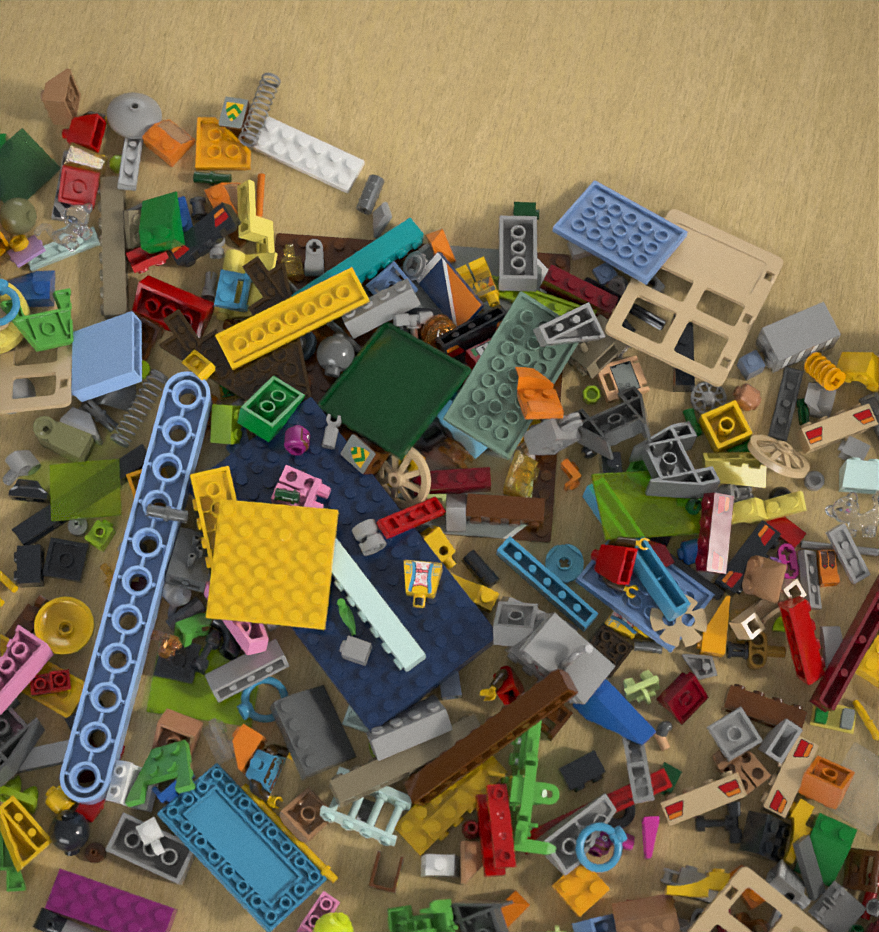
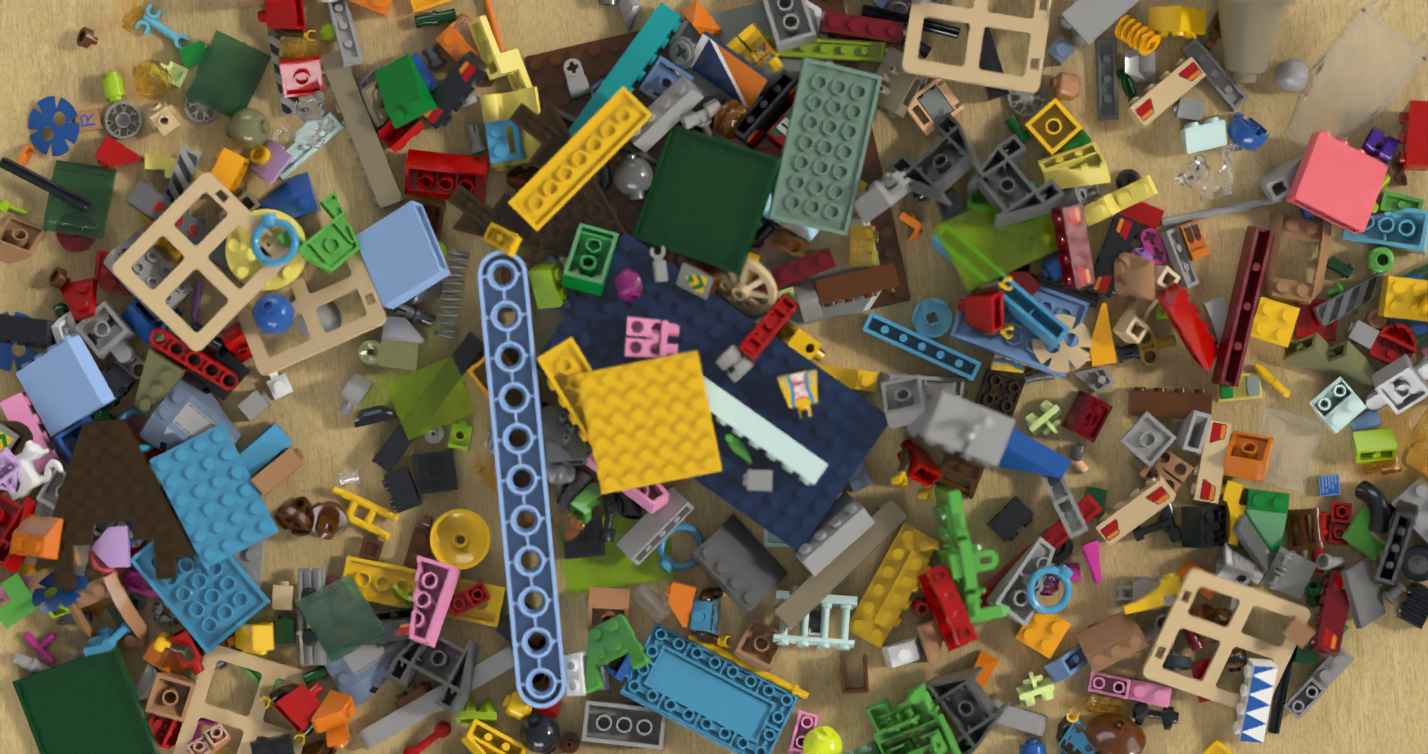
camera: 20 degrees left, 15 degrees up
white plate [136,817,165,856] -> none
dark grey pin [146,504,188,523] -> none
dark green pin [274,488,300,505] -> none
clear yellow plate [281,244,304,277] -> none
reddish brown brick [404,669,579,807] -> none
black axle [461,550,500,588] -> none
orange piece [515,367,564,419] -> none
light grey wedge [533,302,605,347] -> none
lime tile [582,385,601,405] -> none
dark green hinge [685,498,702,515] -> none
tan wheel [748,435,810,478] -> none
light grey tile [804,471,824,491] -> none
light grey plate [825,523,871,584] -> none

